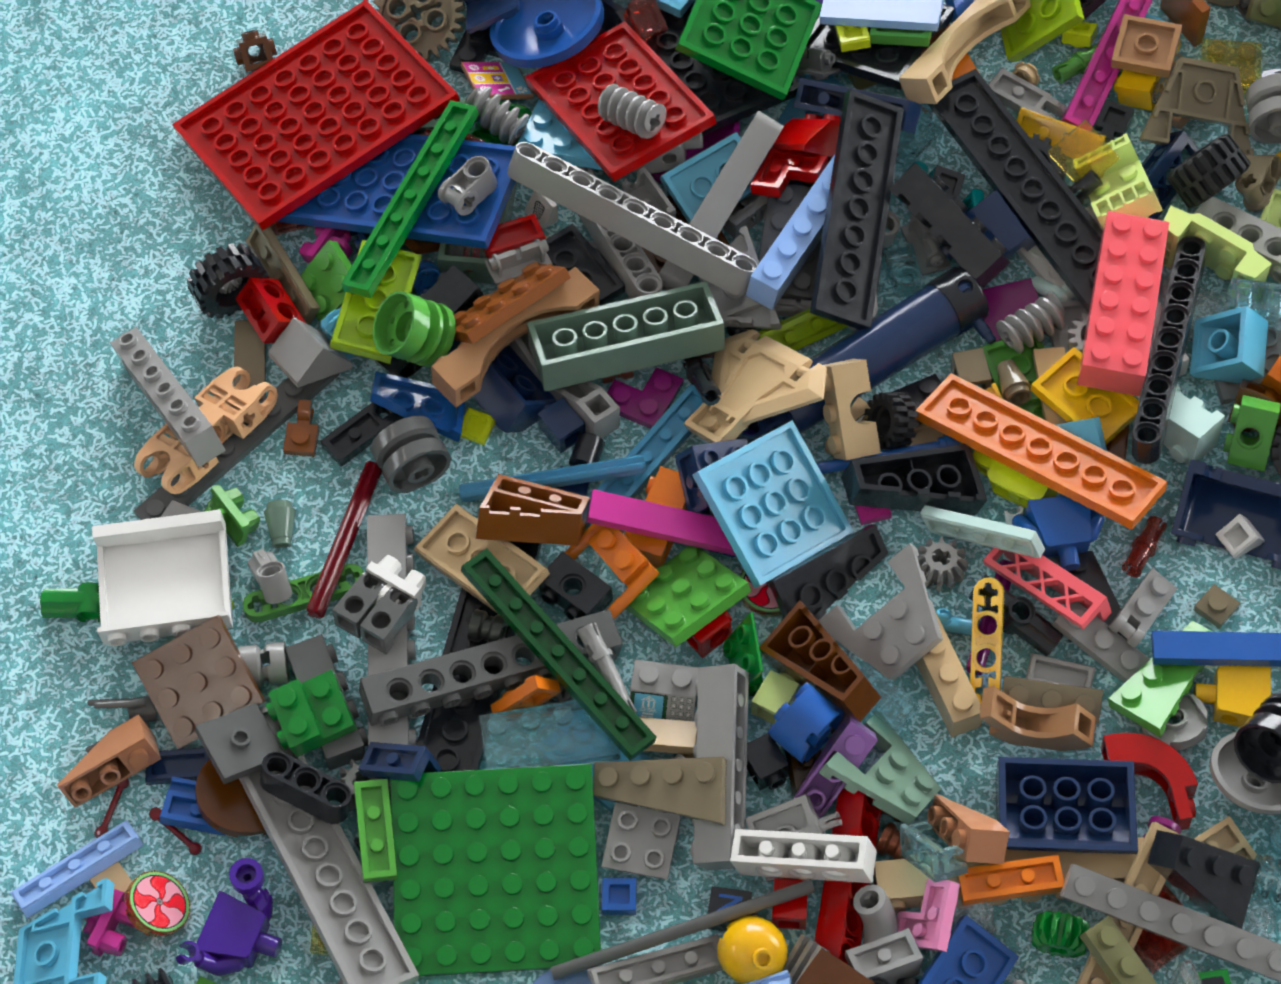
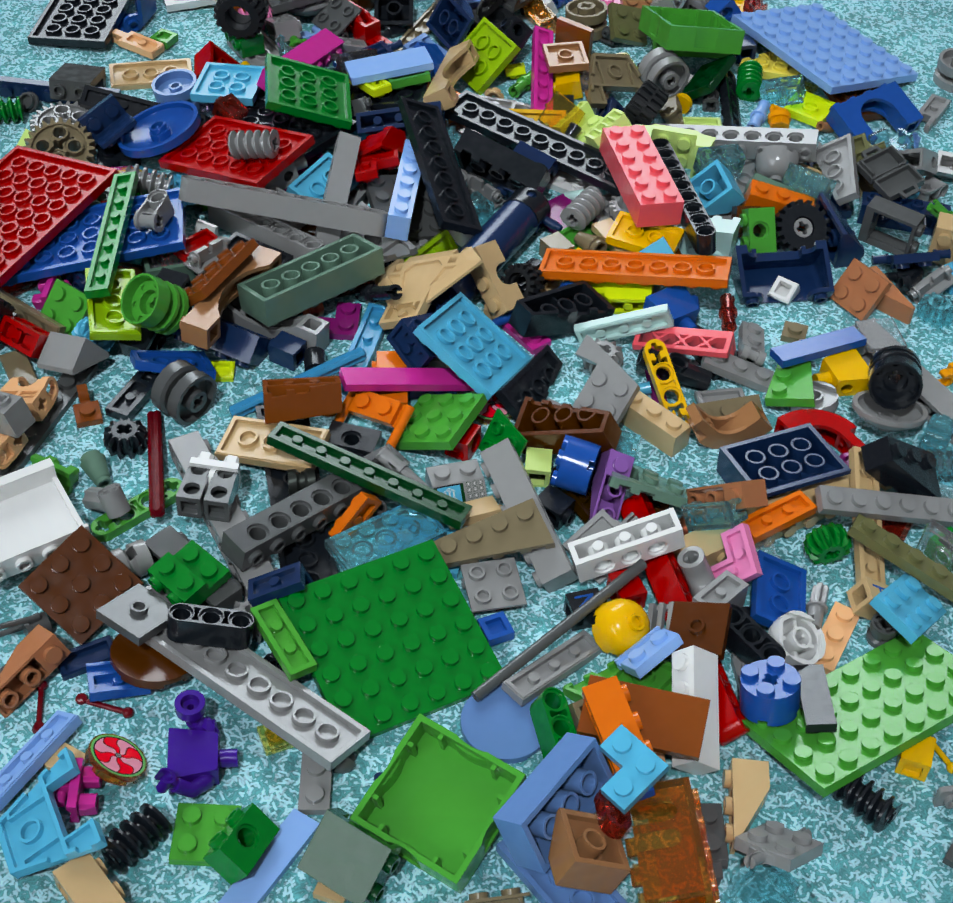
camera: 30 degrees left, 15 degrees down
none -> black gear [103,417,148,460]

